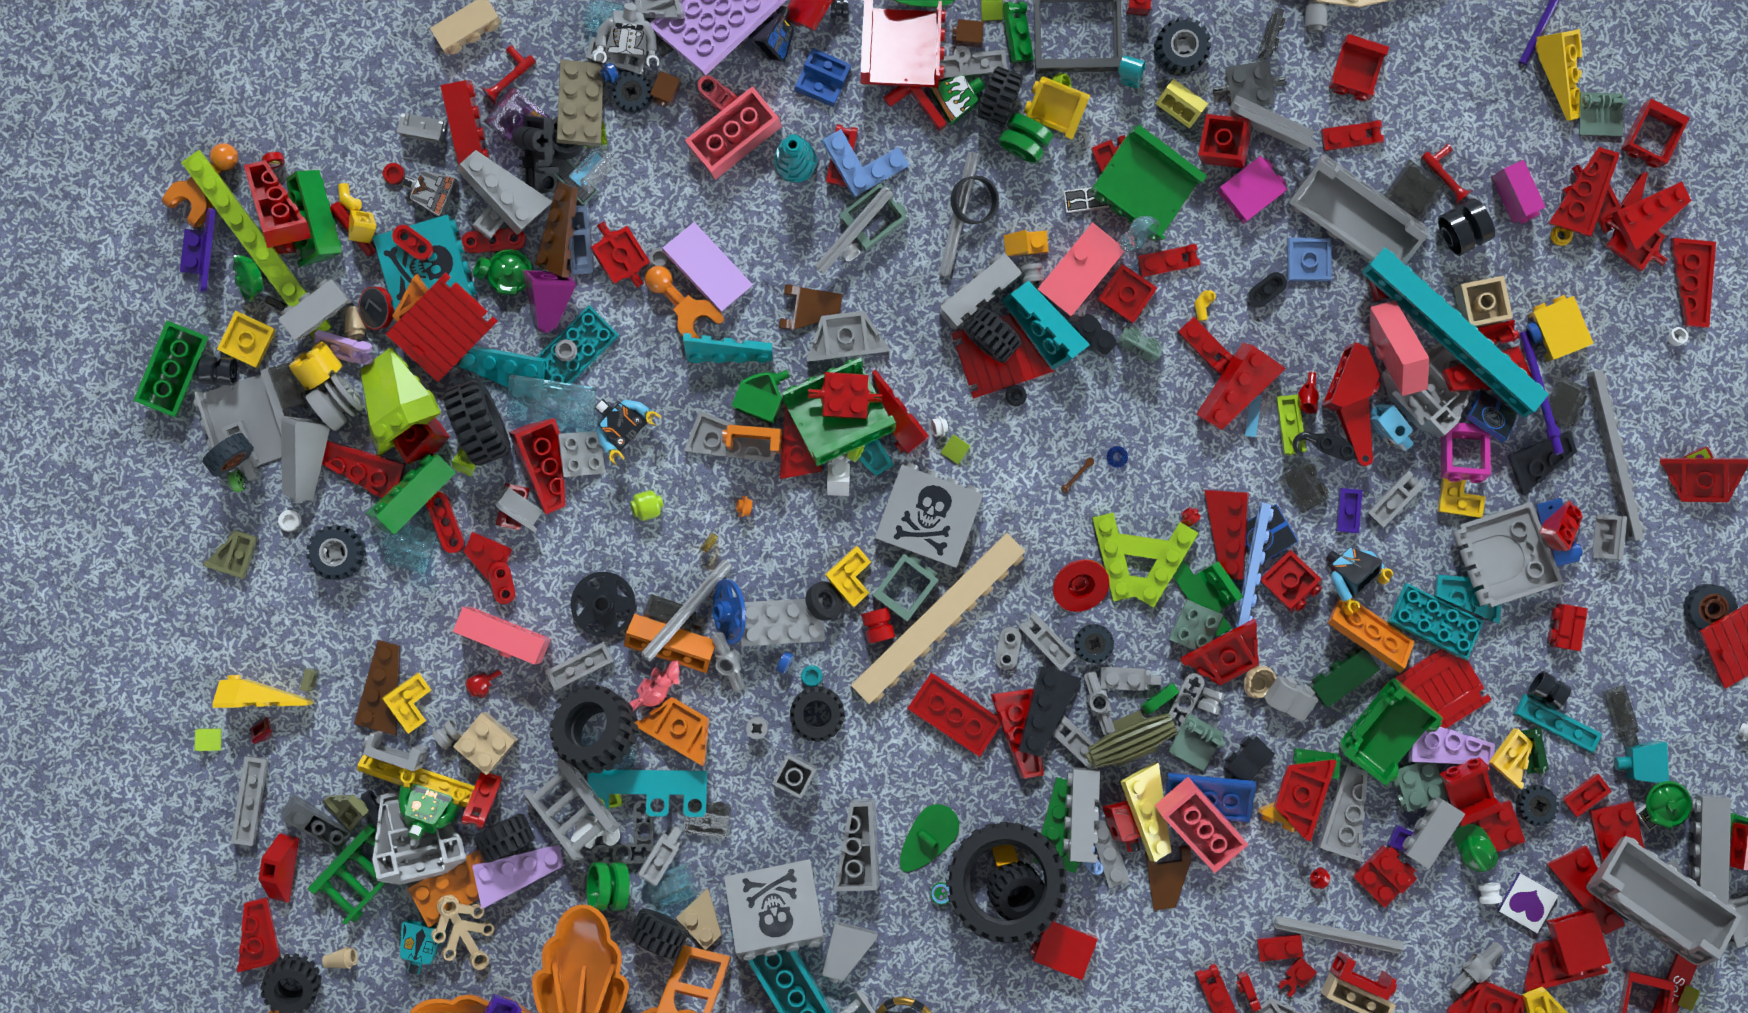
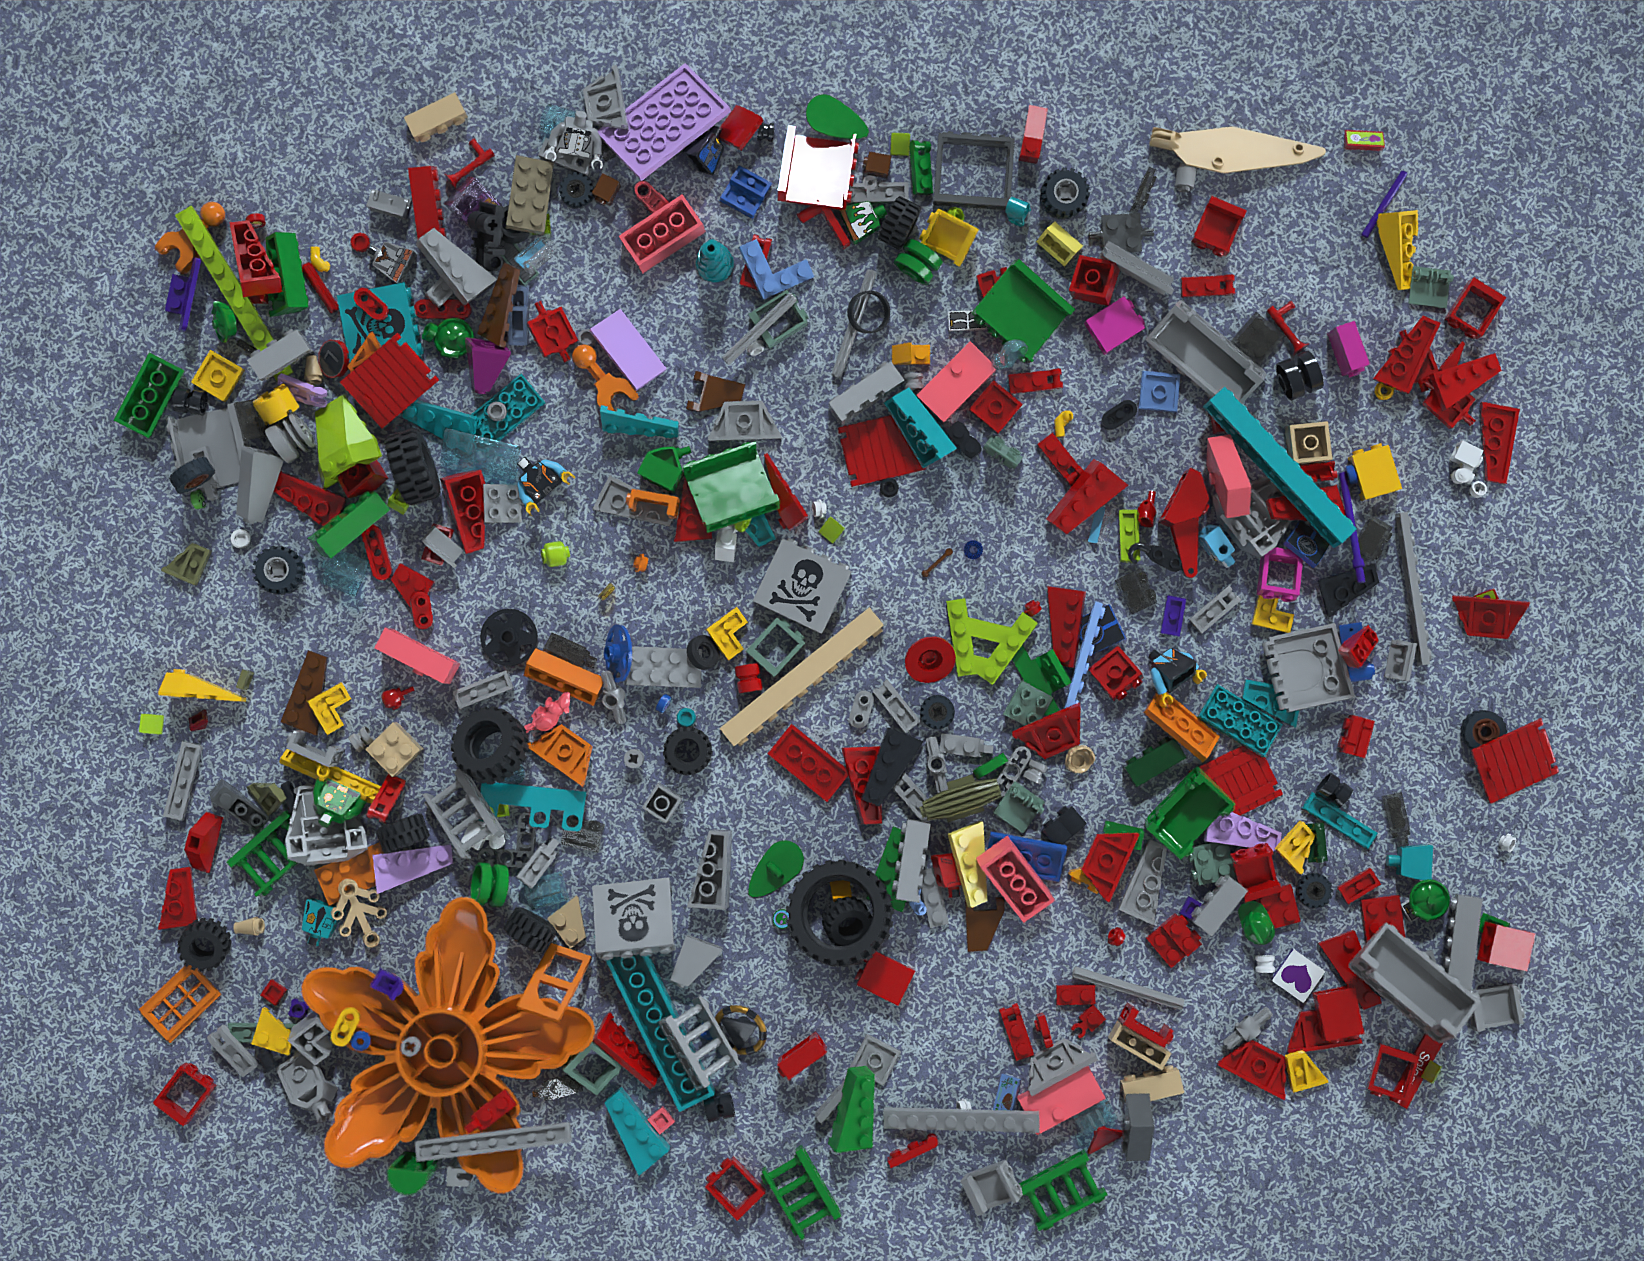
camera: 10 degrees right, 0 degrees up
yellow slope [348,210,377,244] -> none
blue plate [600,62,619,84] -> none
light grey axle [641,559,732,661] -> none
red plate [808,372,883,419] -> none
black tyre [963,308,1022,363] -> none
light grey brick [1264,676,1318,721] -> none
none -> white brick [1449,441,1484,484]

